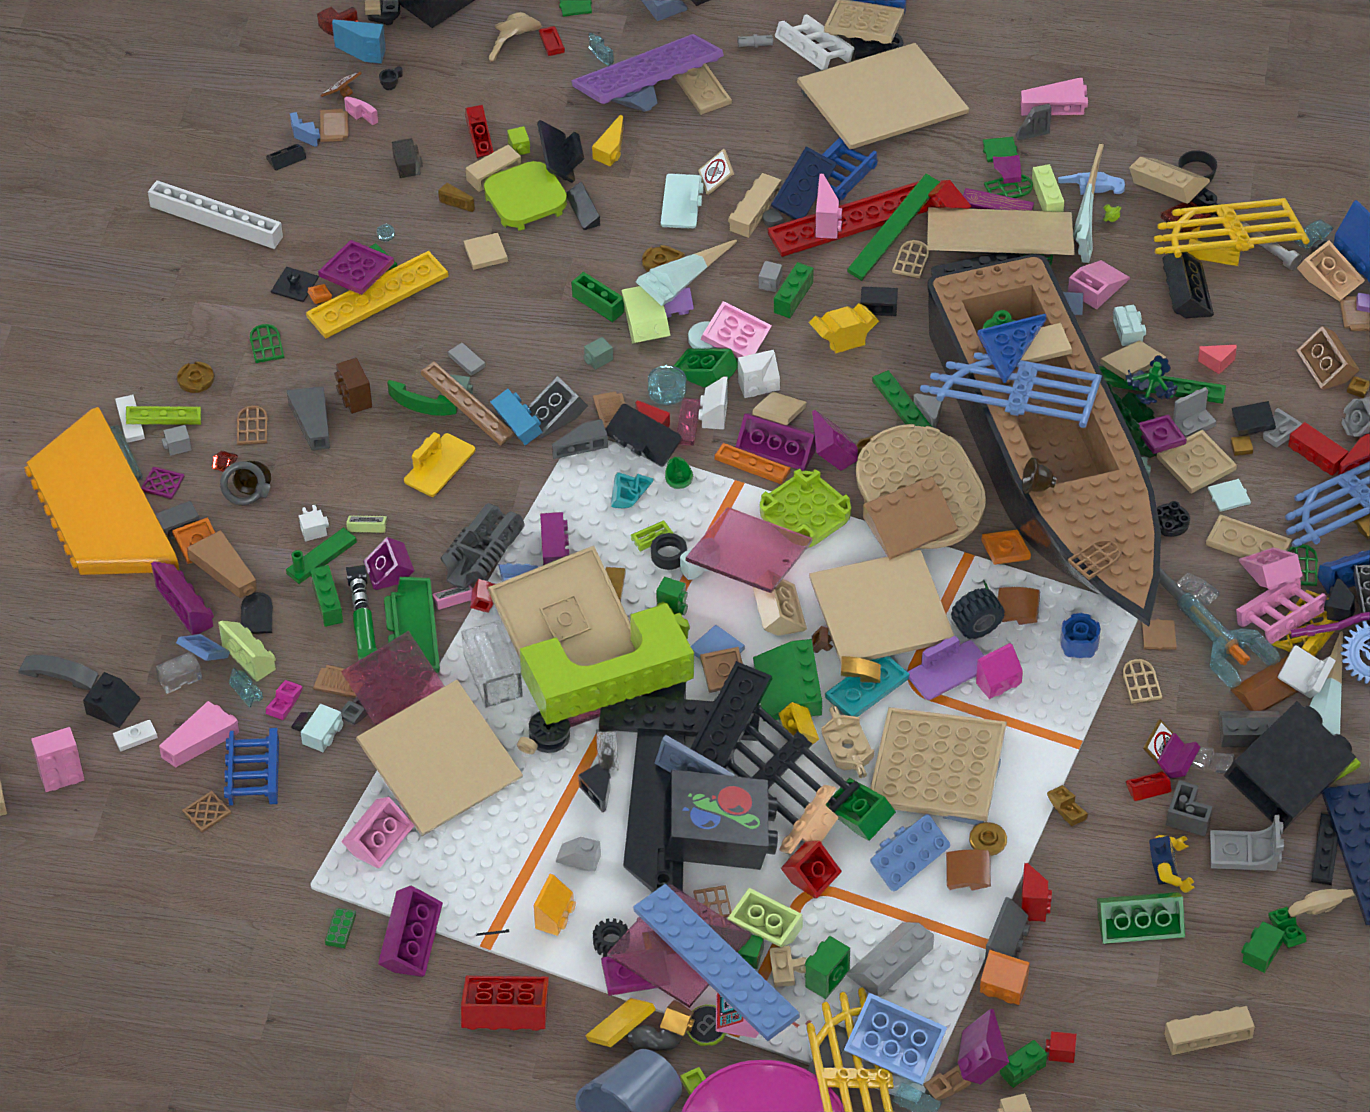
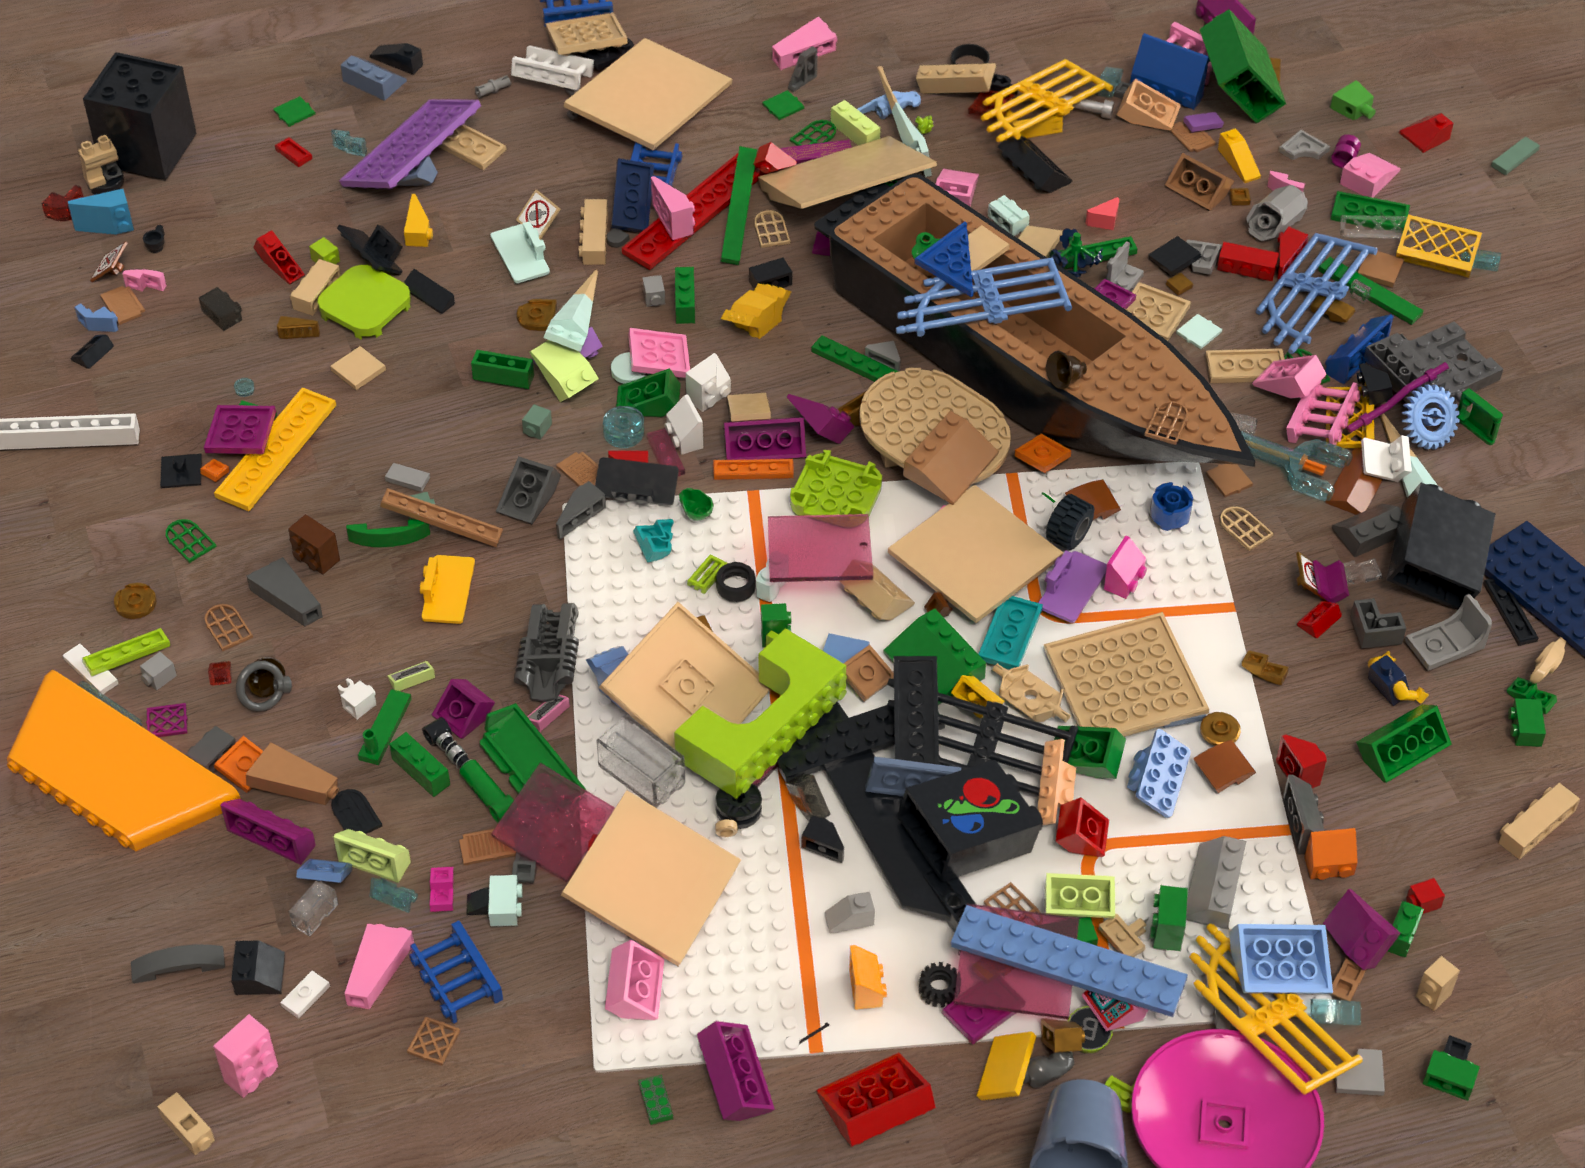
camera: 30 degrees left, 0 degrees up
red brick [470,579,496,613] -> none
tan hat [489,12,542,62] -> none
dark azure brick [490,389,542,445] -> none
magenta brick [540,512,570,565] -> none
pearl gold slope [841,656,881,683] -> none
magenta slope [993,155,1021,183] -> none

